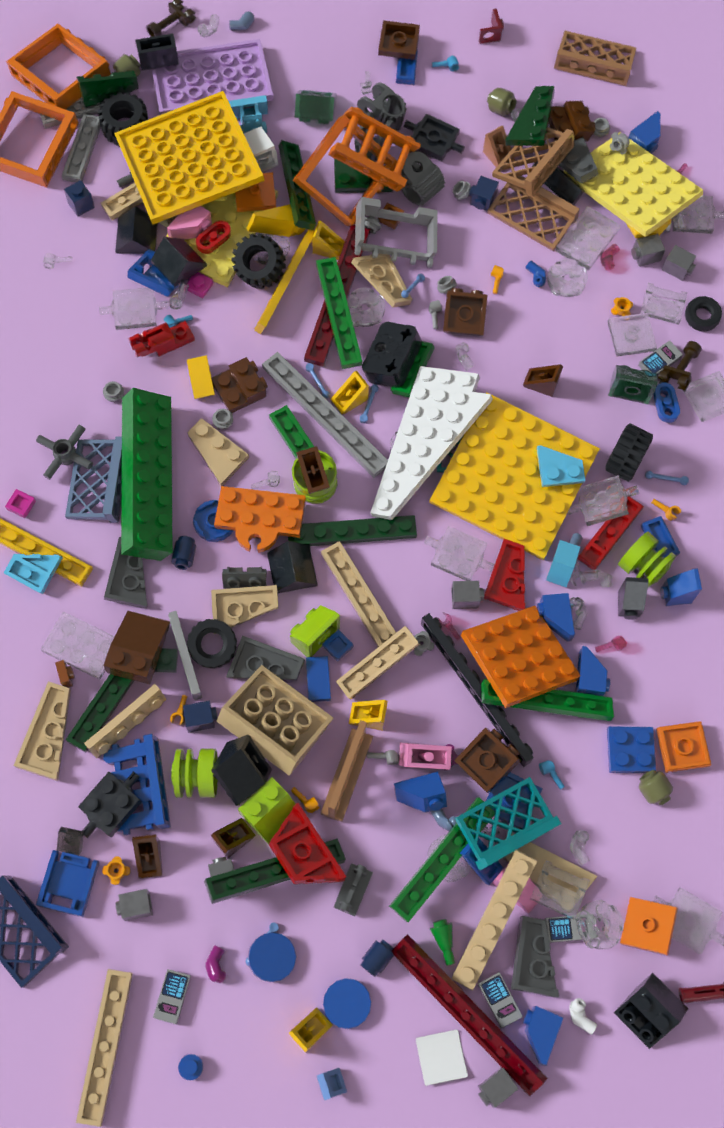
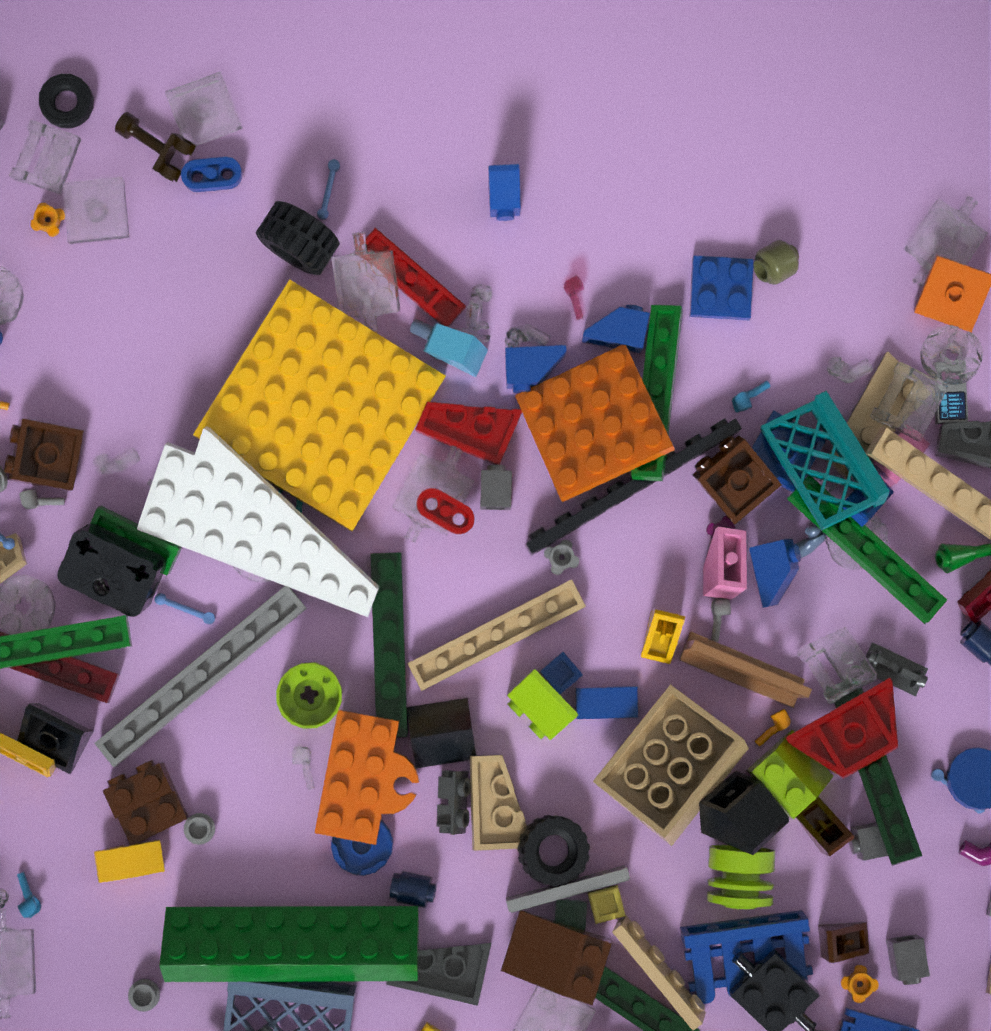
camera: 90 degrees left, 15 degrees up
red plate [128,321,195,357] -> none
light orange hand [170,695,187,726] -> none
dark blue brick [183,701,218,733] -> none
tan wing [187,418,249,486] -> none
dark grey wing [226,636,305,681] -> none
green plate [269,405,314,459] -> none
reddish brown slope [296,446,330,494] -> none
medium blue hinge [306,363,330,399] -> none
yellow slope [331,371,369,414] -> none
tan plate [336,626,420,700] -> none
clear pink hand [436,612,461,640] -> none
reddish brown slope [523,364,563,397] -> none
medium azure wing [536,445,585,487] -> none
slope [608,365,658,404] -> none
lime wheel [618,531,676,588] -> none
slope [618,577,649,620] -> none
tile [638,340,683,380] -> none
blue tile [641,516,680,558] -> none
light orange hand [651,499,681,520] -> none
orange plate [656,721,712,773] -> none
none -> black slope [17,703,94,774]
none -> red plate [416,488,475,535]
none -> light yellow tile [587,885,626,924]
none -> clear plate [797,627,878,704]

